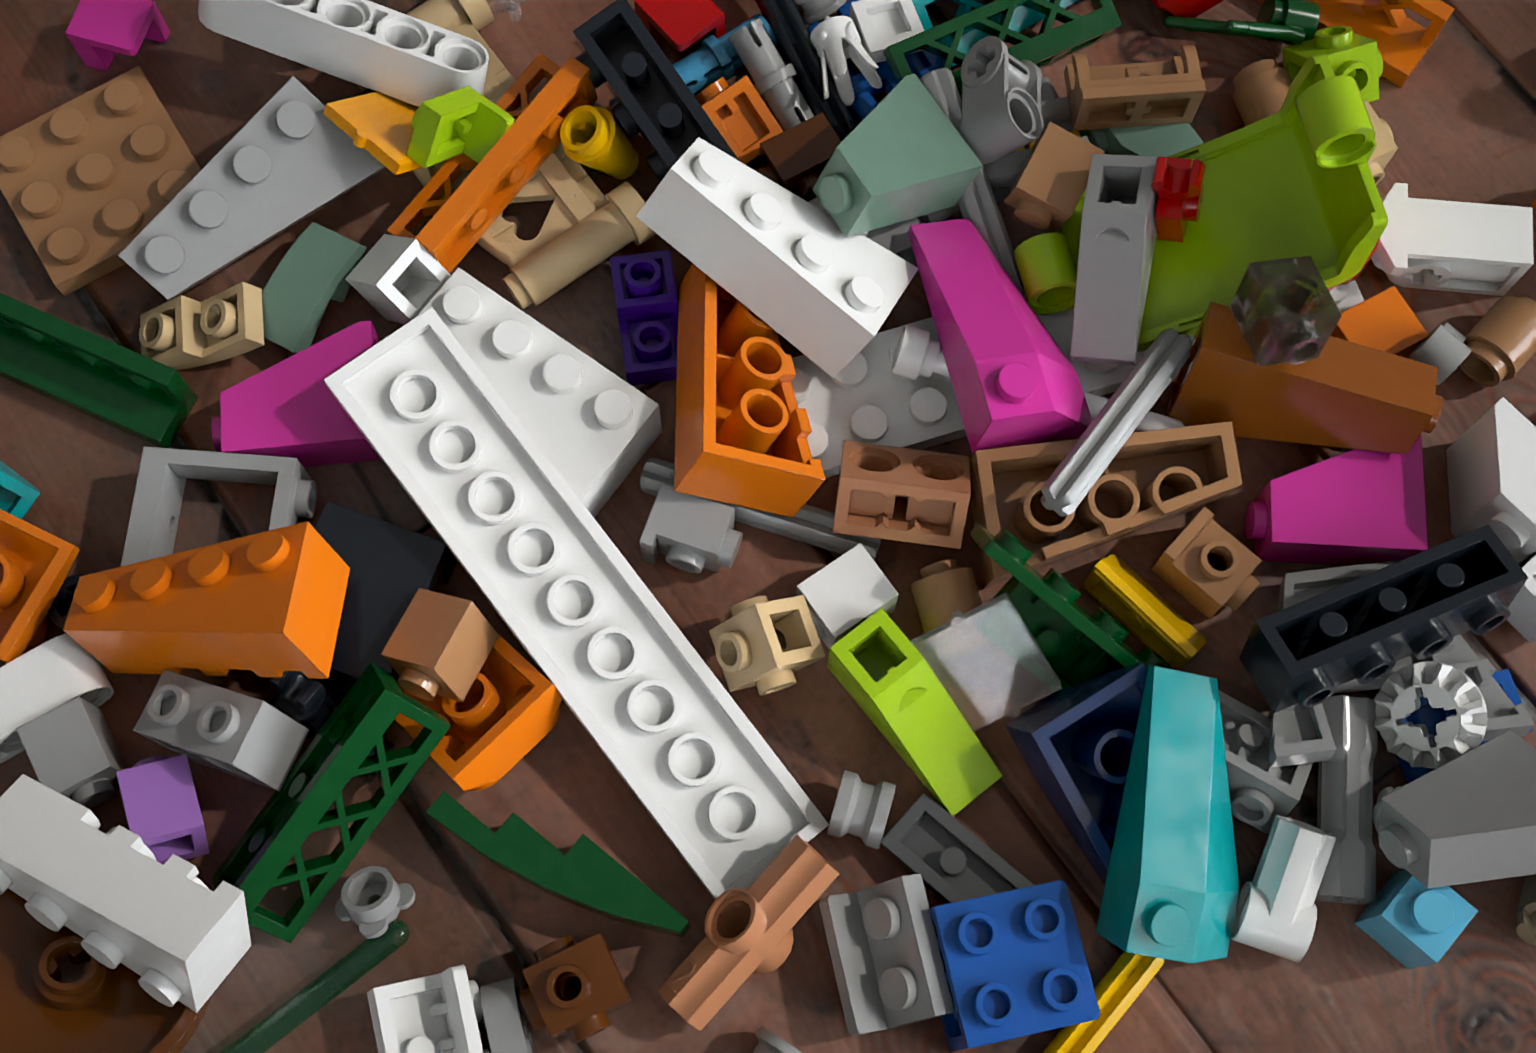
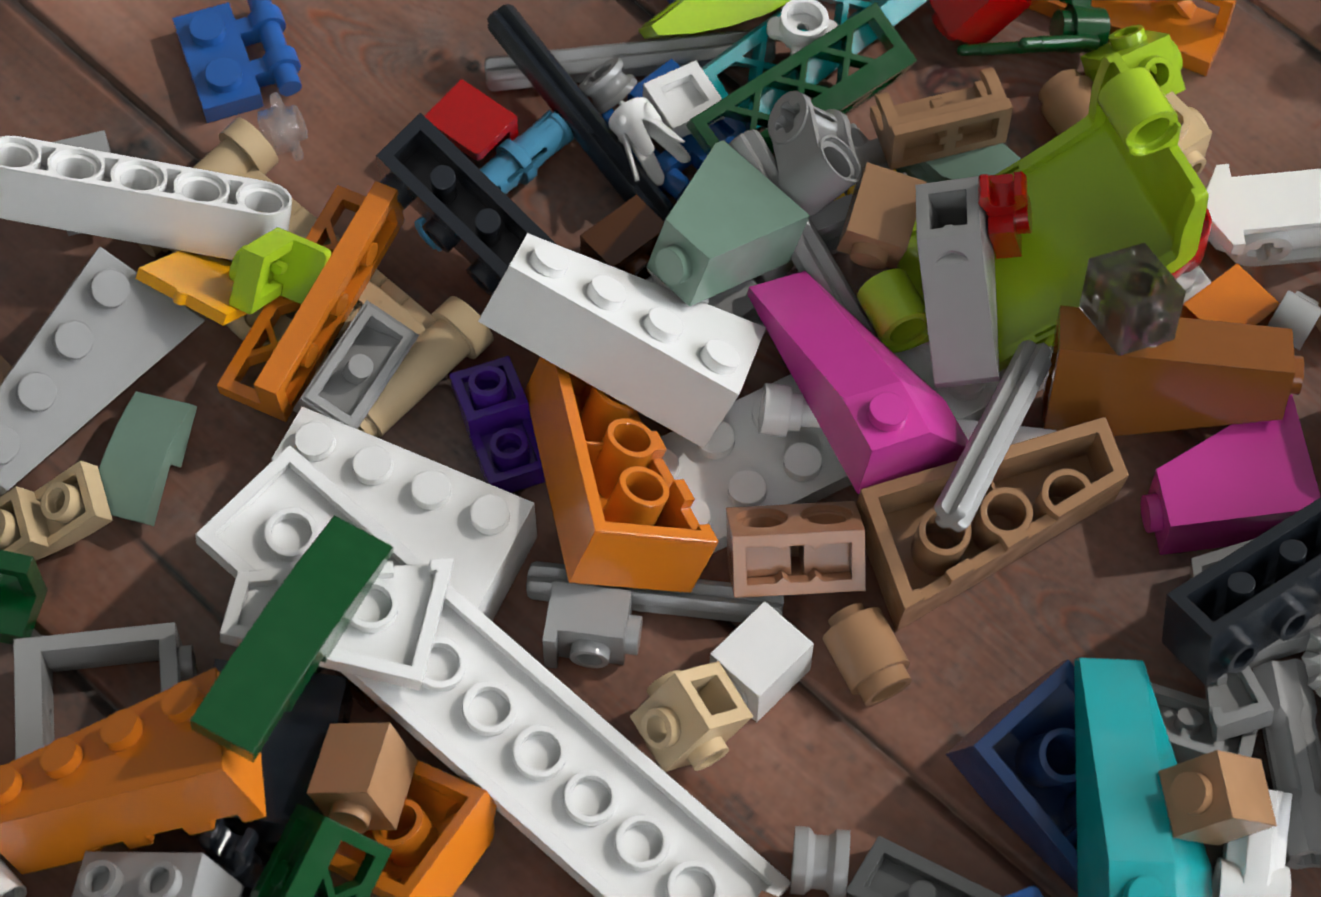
camera: 10 degrees left, 10 degrees down
dark pink slope [211,320,382,467] -> none
white brick [345,234,451,324] -> none
yellow cone [560,105,639,180] -> none
orange bracket [694,75,783,165] -> none
light grey pin [727,18,814,132] -> none
lime slope [827,608,1003,817] -> none
clear piece [910,592,1062,732] -> none
dark green bracket [970,523,1174,692] -> none
yellow slope [1083,554,1207,671] -> none
medium nougat brick [1151,507,1262,619] -> none
none -> dark green slope [190,515,394,763]
none -> white wing [220,557,454,691]
none -> light grey slope [293,300,419,429]
none -> medium nougat brick [1159,750,1277,846]

